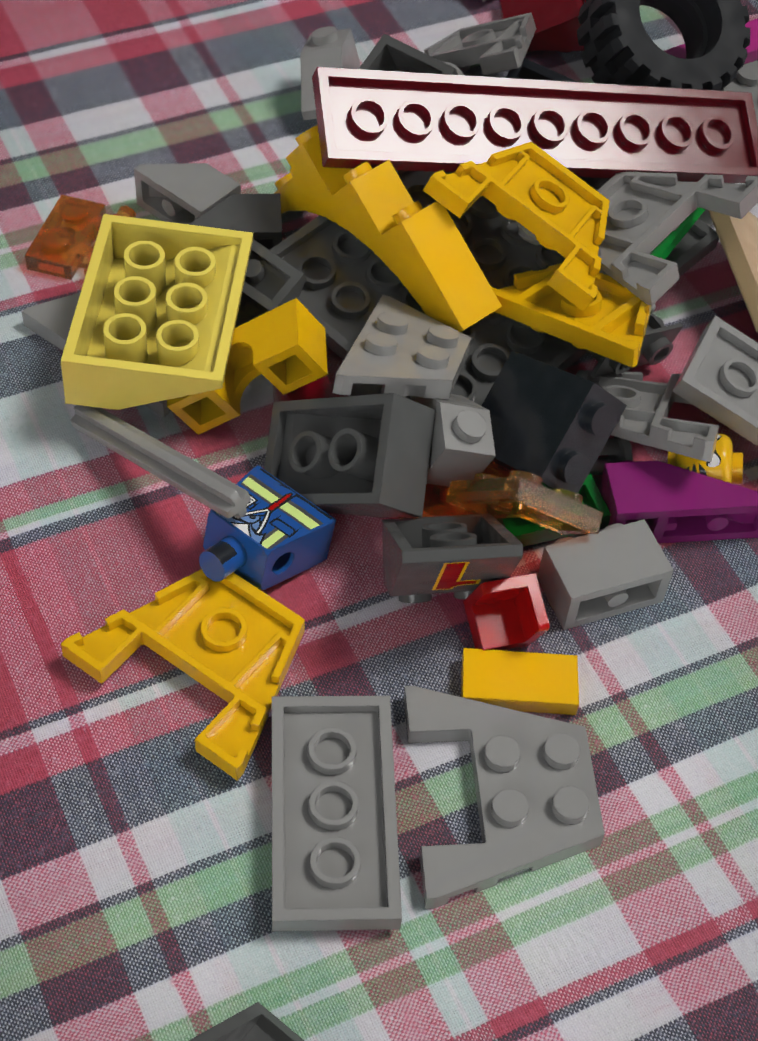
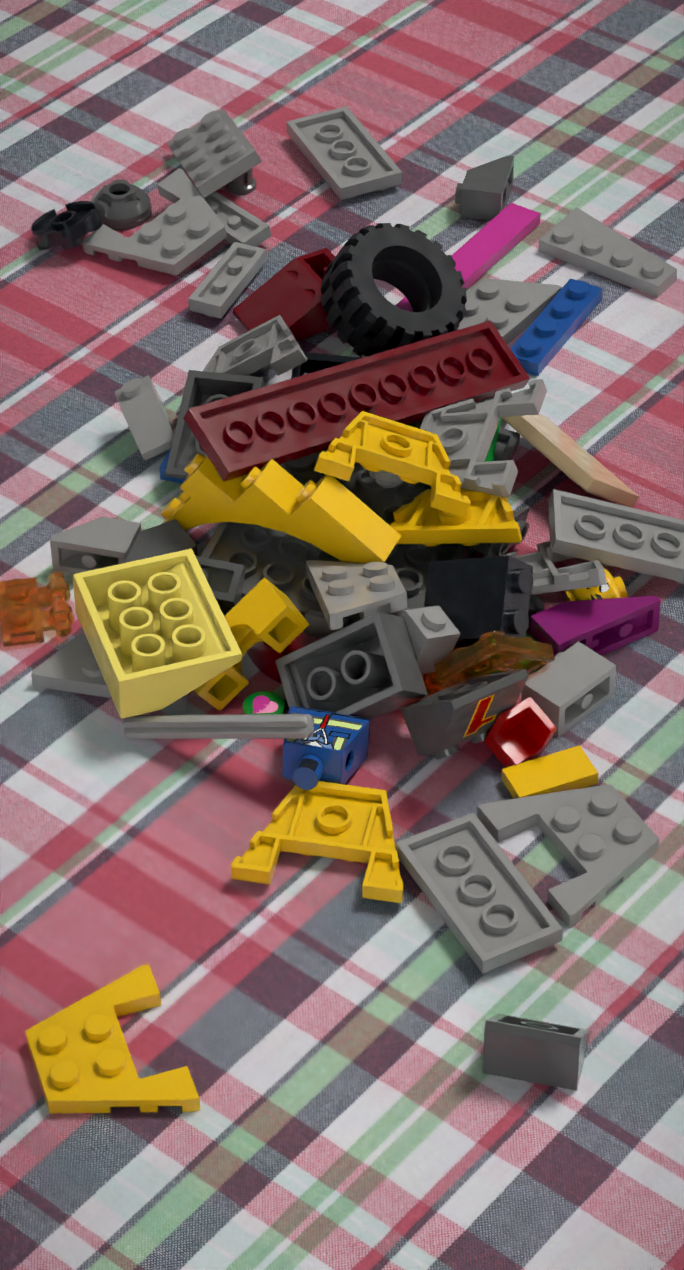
camera: 20 degrees left, 10 degrees down
none -> tile [243,691,285,715]

